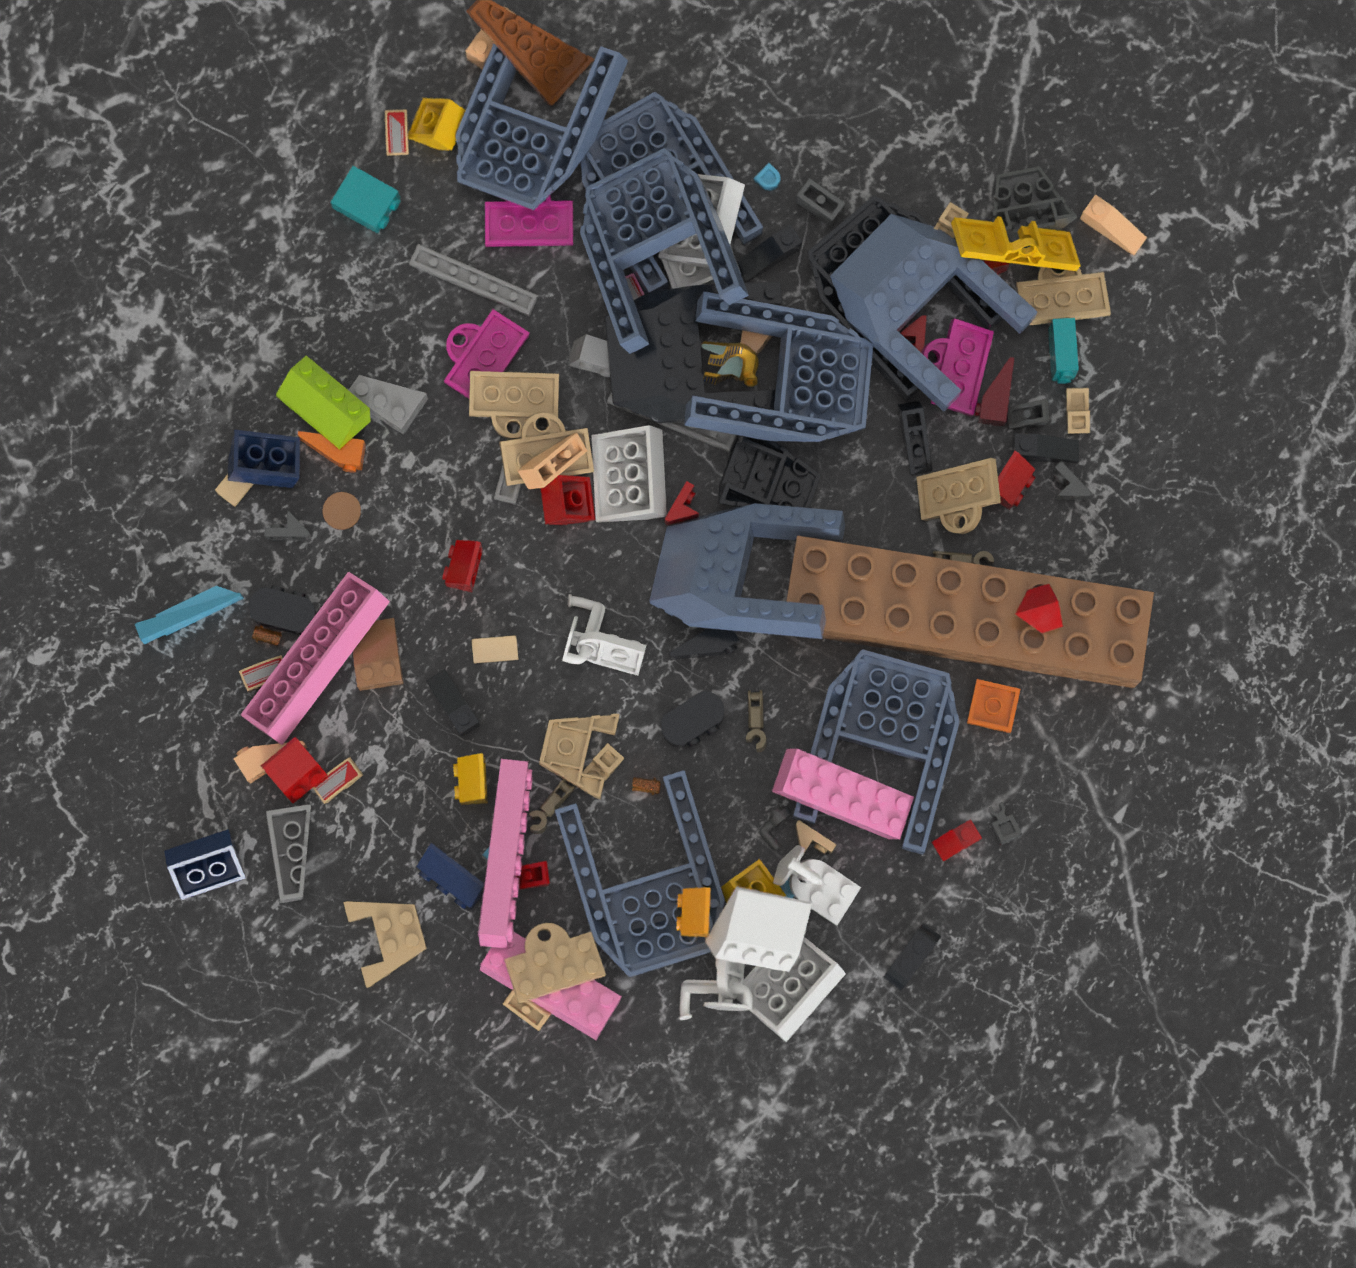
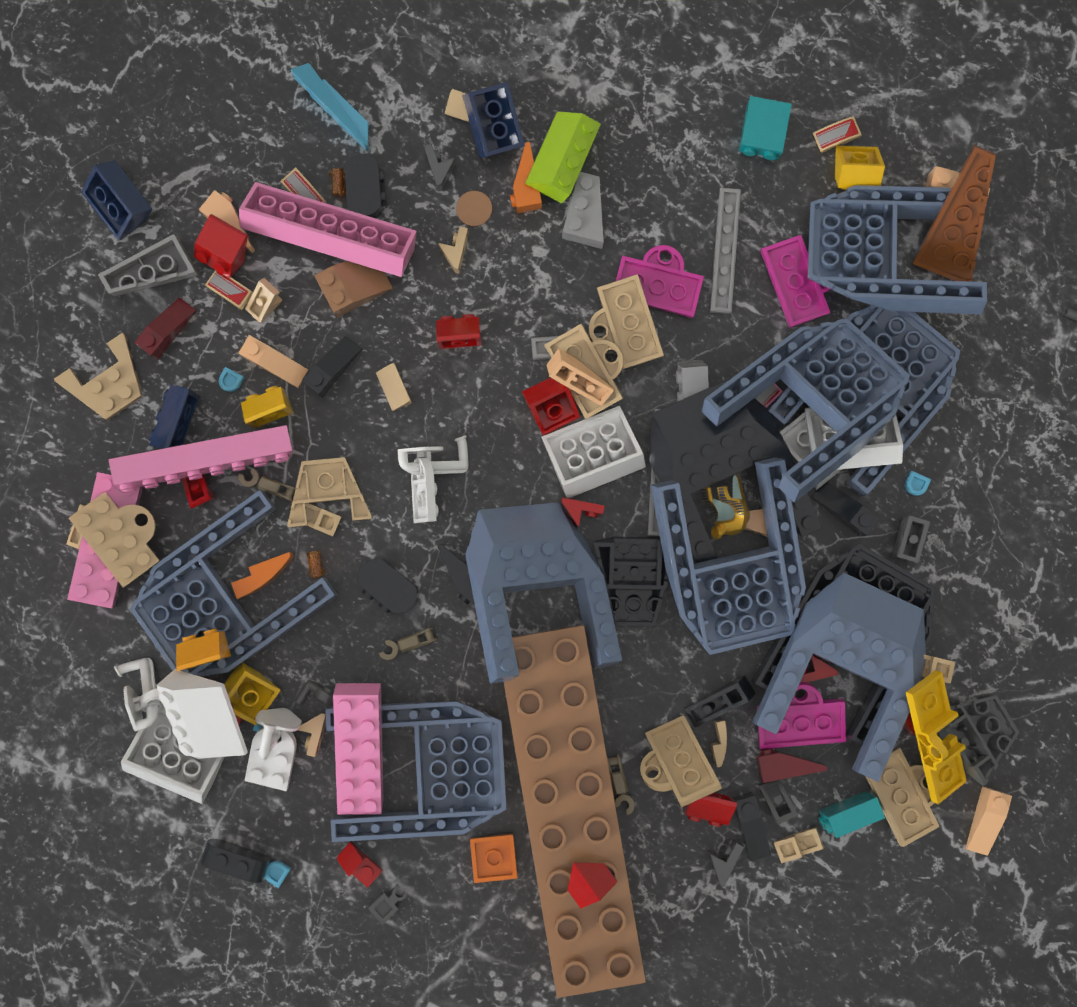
camera: 70 degrees right, 5 degrees up
none -> dark red slope [134,297,197,360]
none -> medium azure tile [219,367,245,392]
none -> orange slope [231,552,294,599]
none -> light nougat slope [239,335,309,388]
none -> tan slope [245,278,282,323]
none -> medium azure tile [265,861,291,888]
none -> tan slope [438,226,469,274]
none -> tan slope [710,719,727,767]

